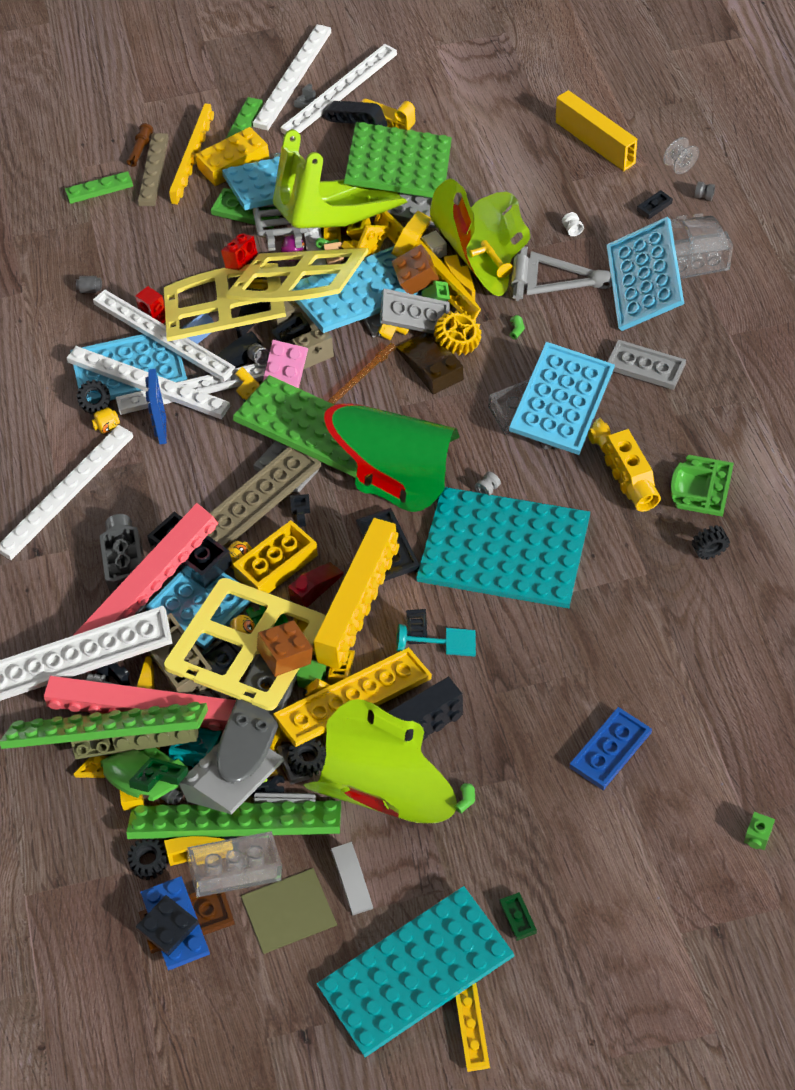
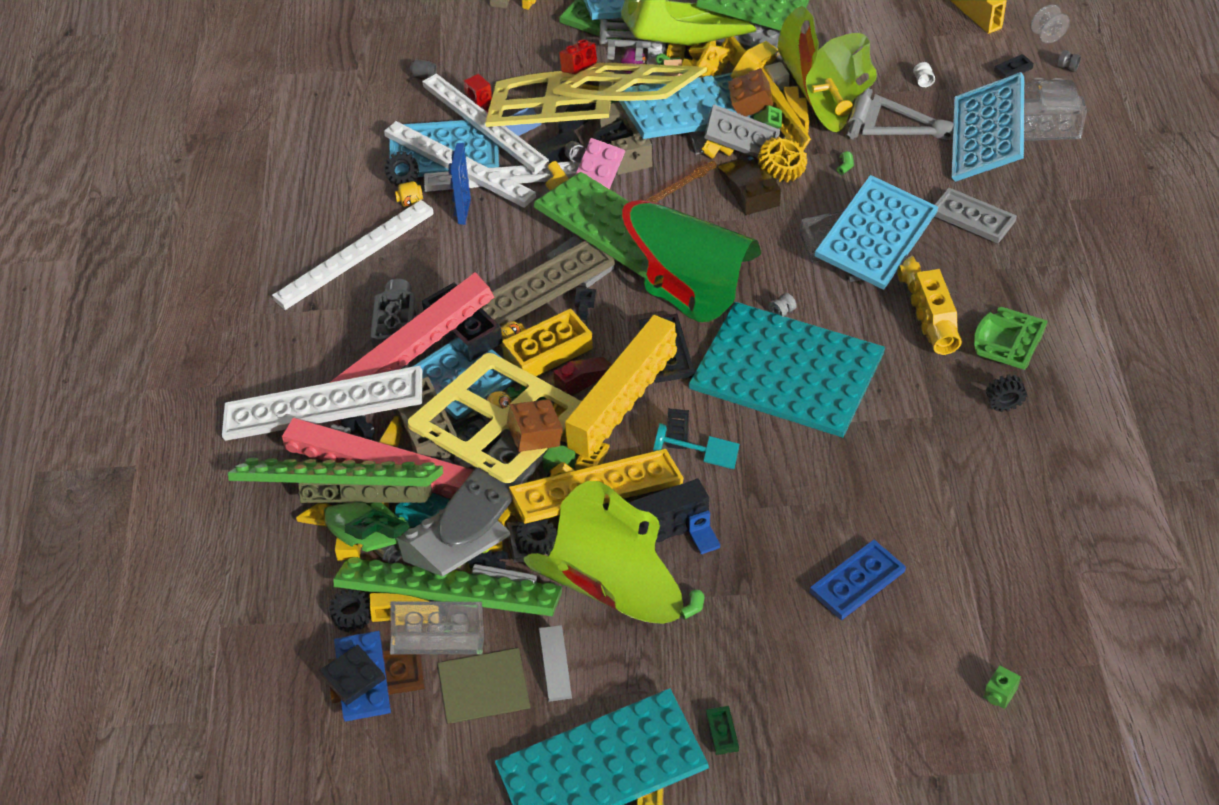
camera: 10 degrees right, 5 degrees down
none -> blue bracket [689,510,720,555]

